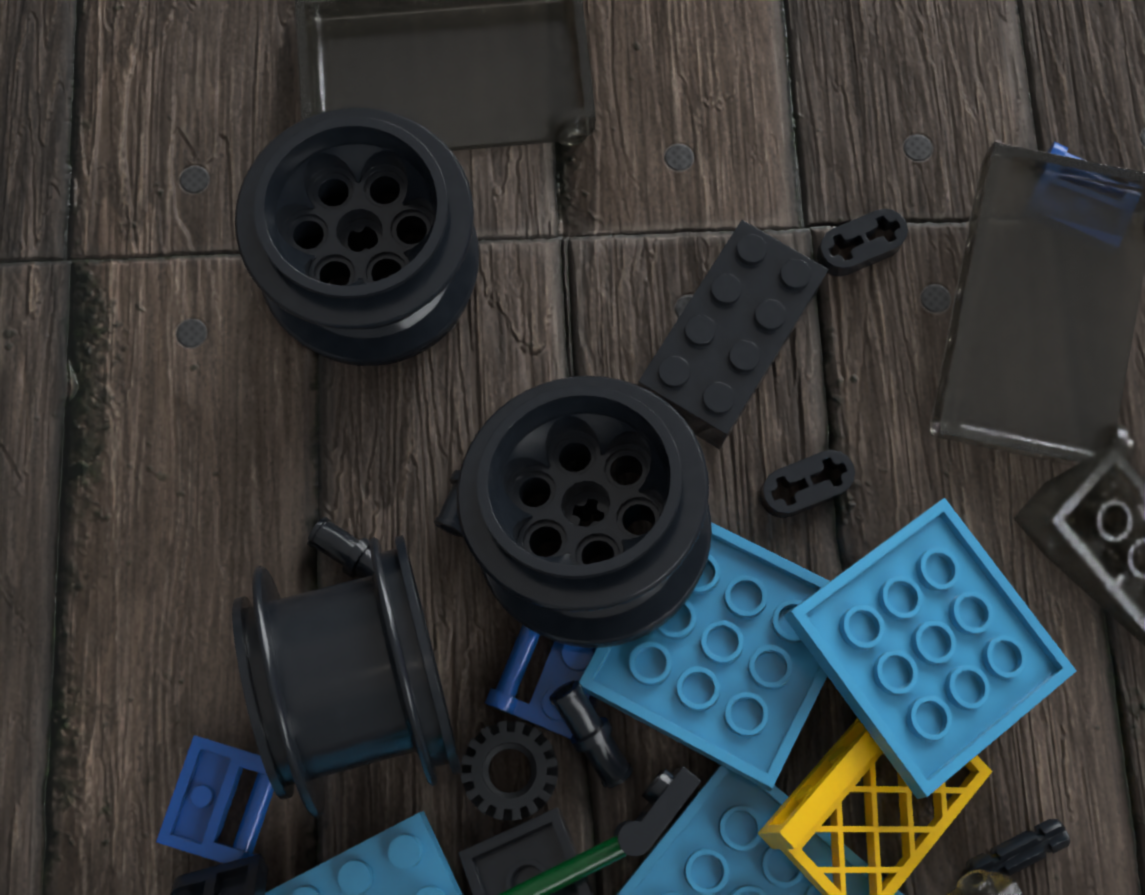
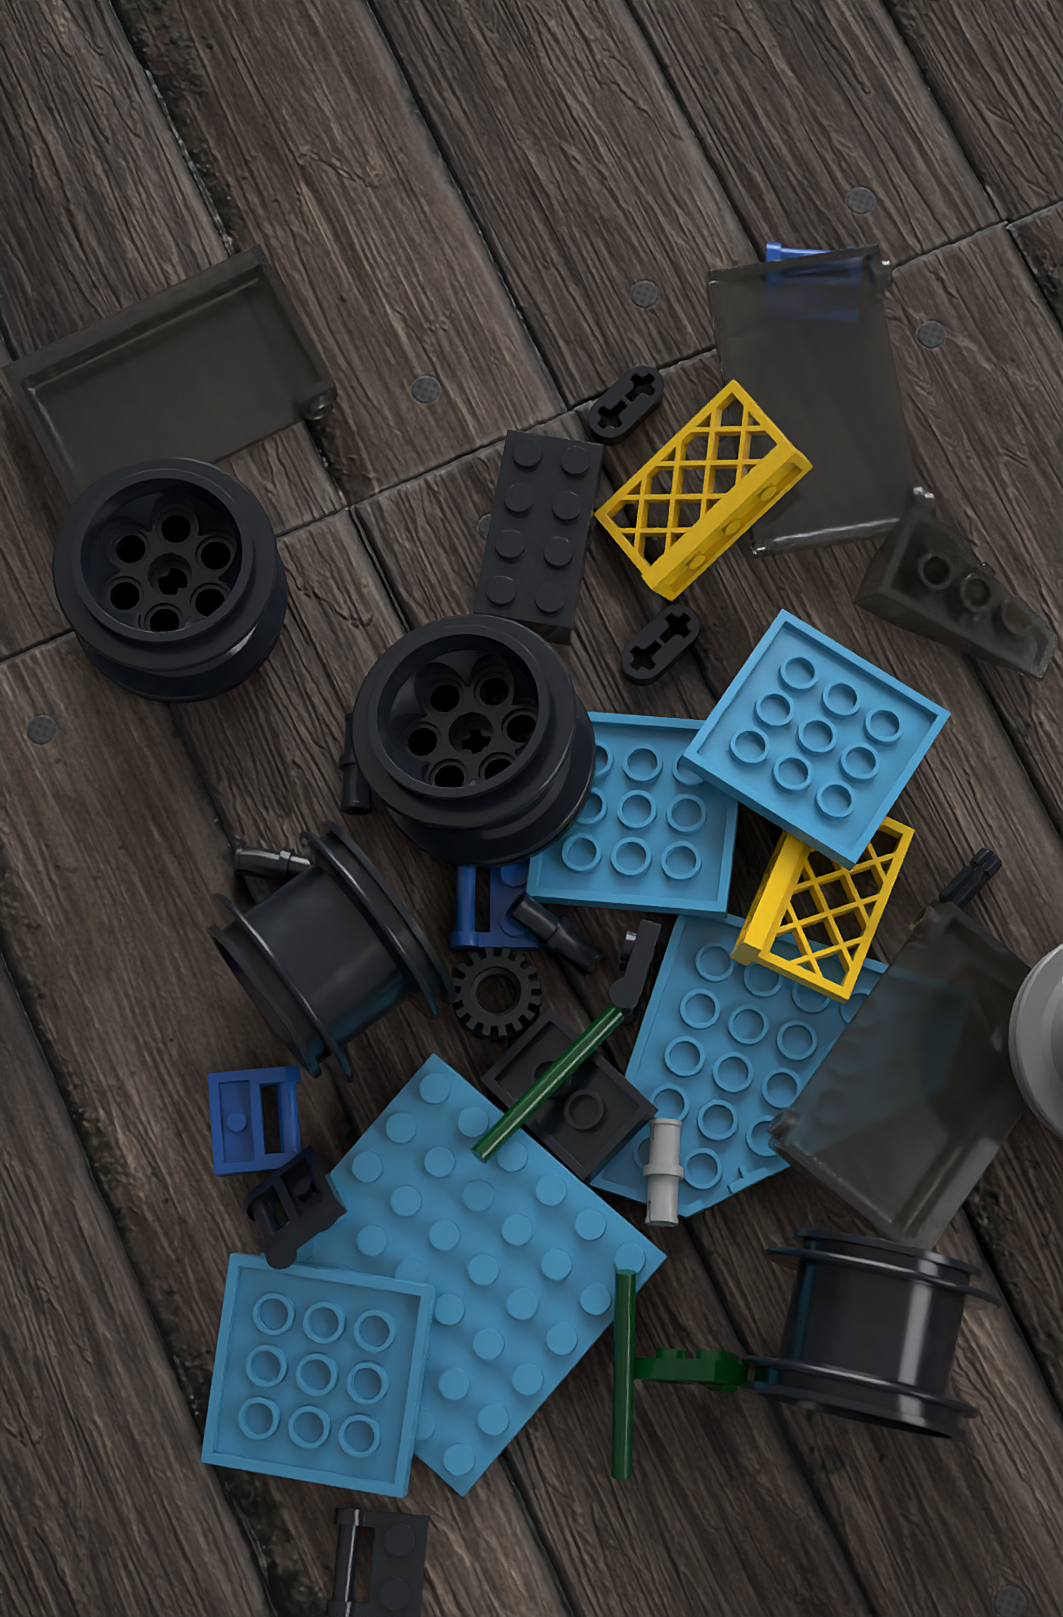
camera: 15 degrees left, 0 degrees up
none -> yellow fence [594,379,814,602]

